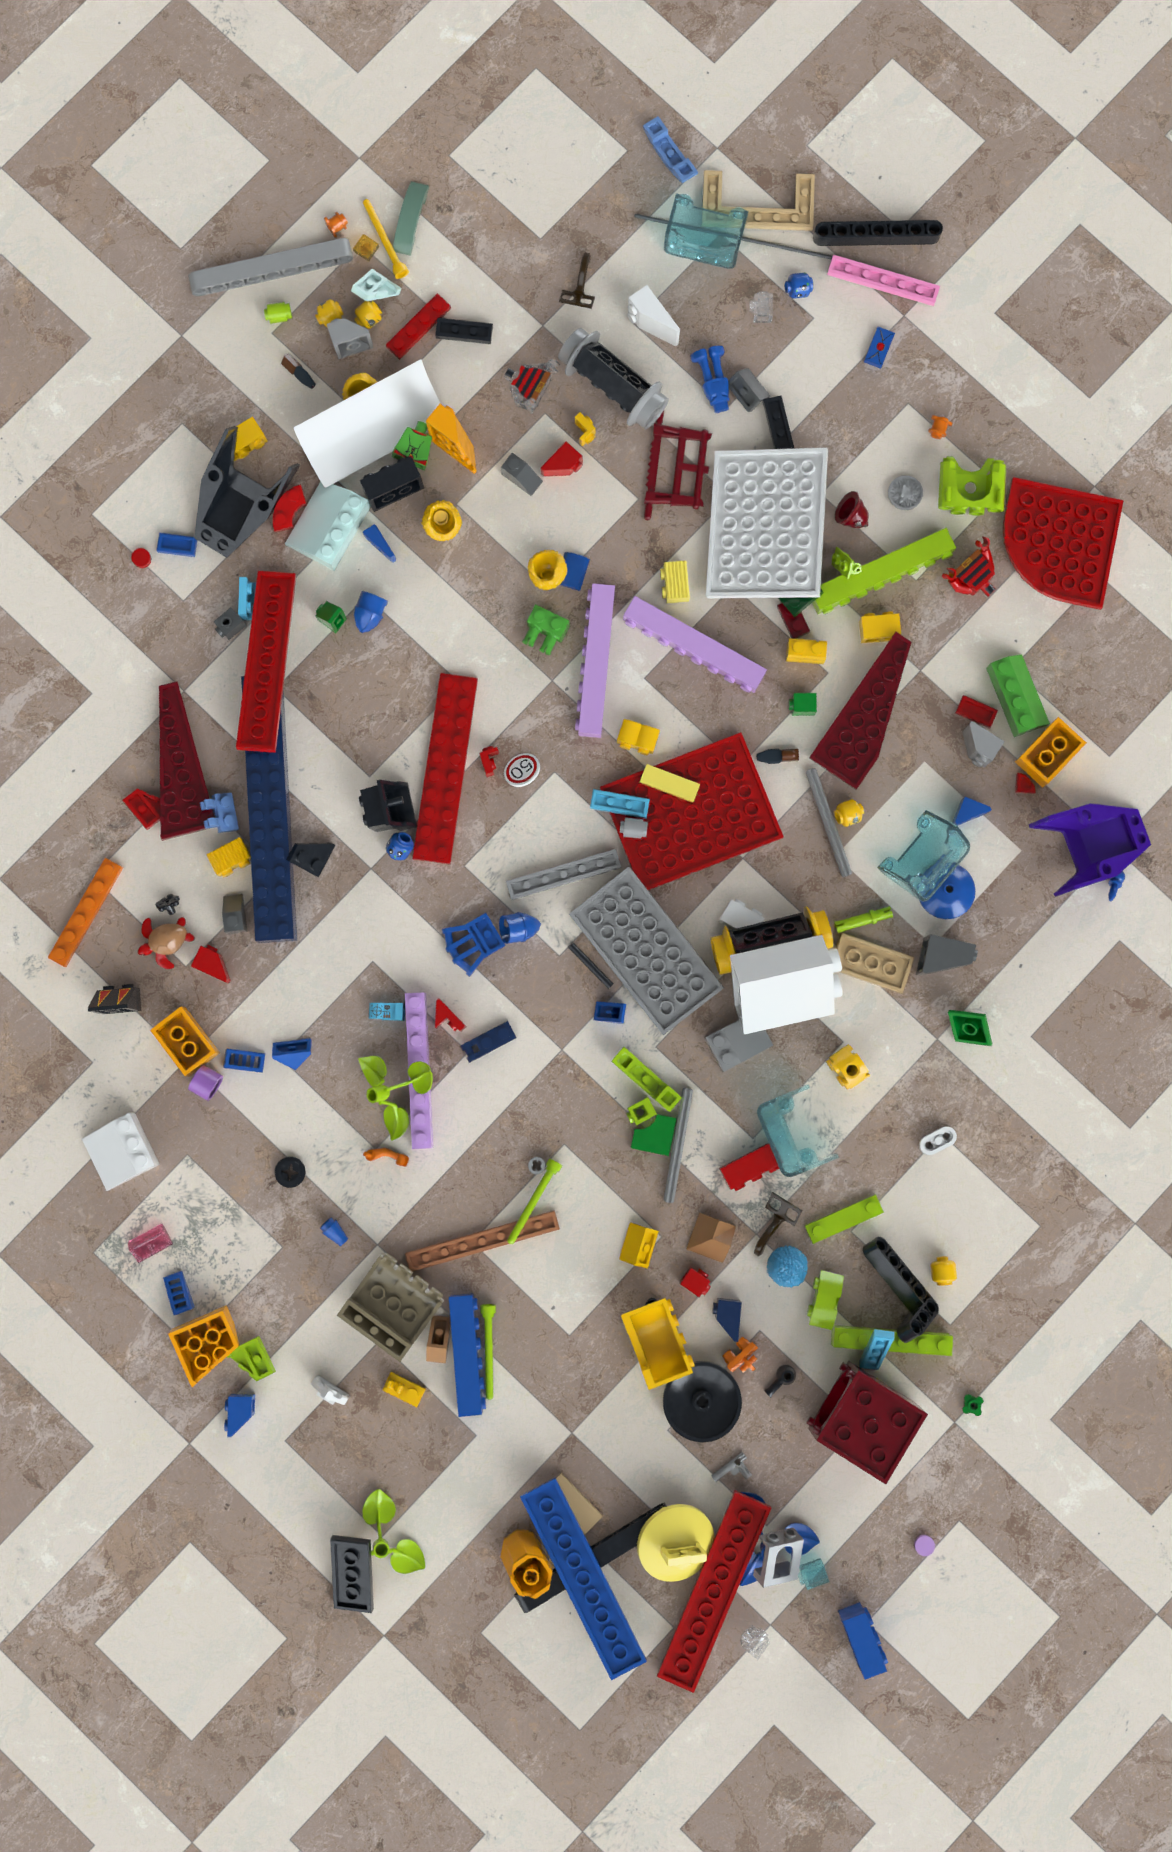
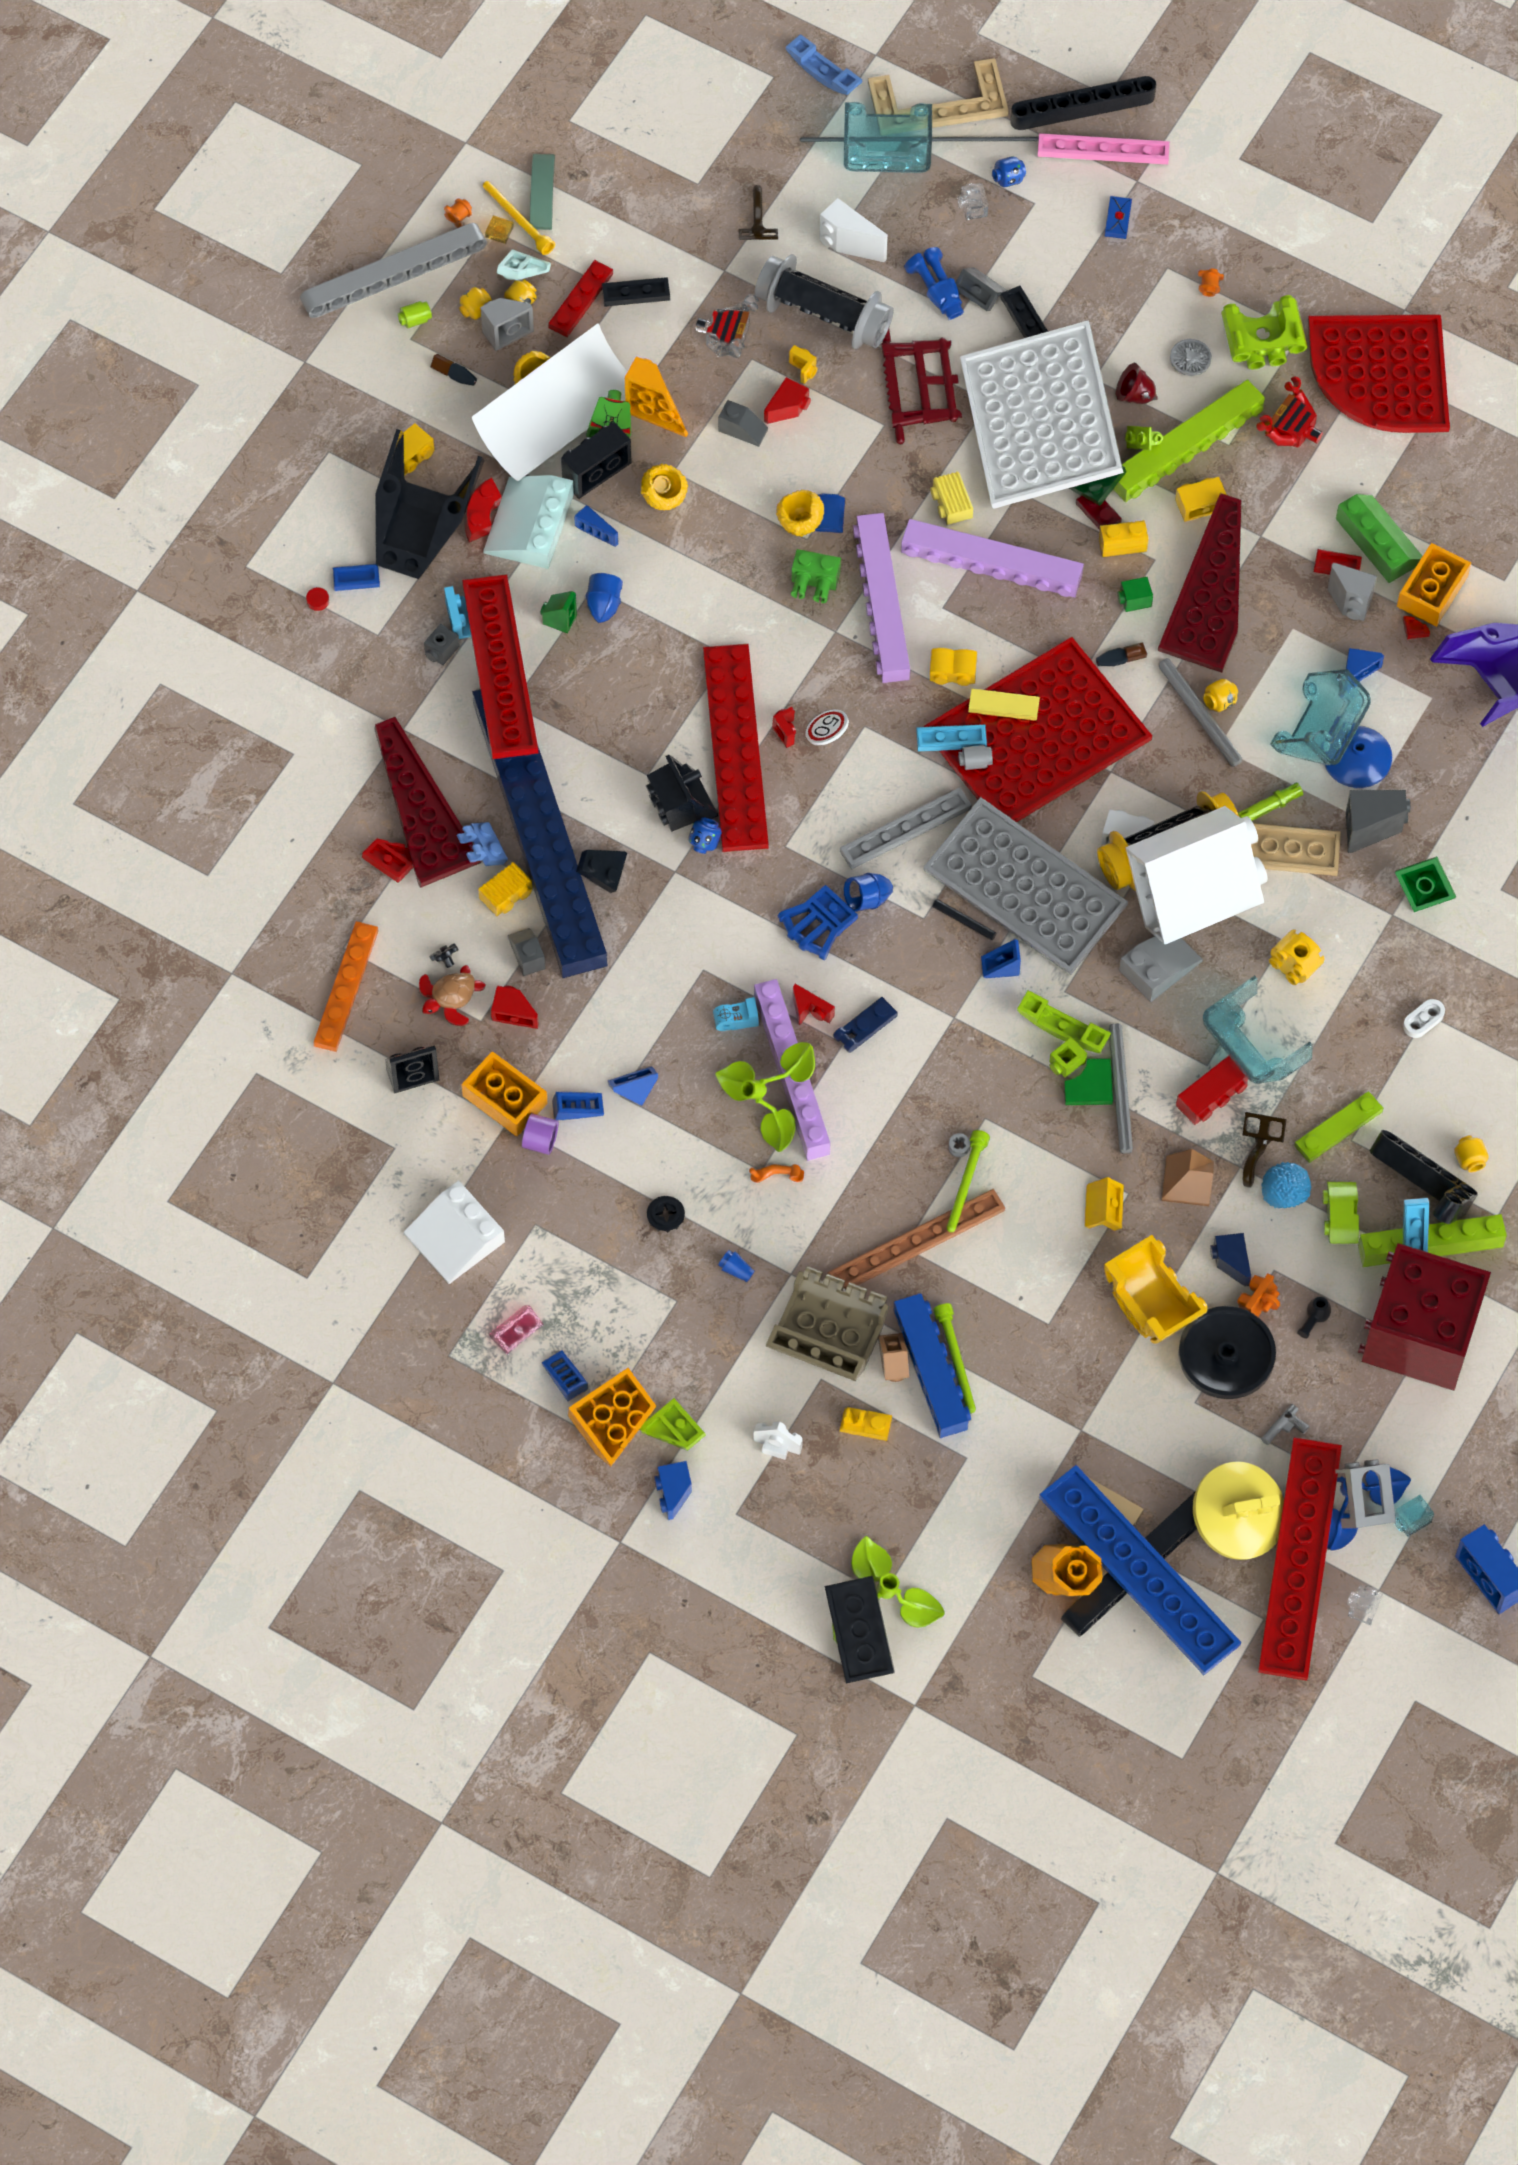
camera: 15 degrees left, 20 degrees down
red brick [679,1266,711,1298] -> none

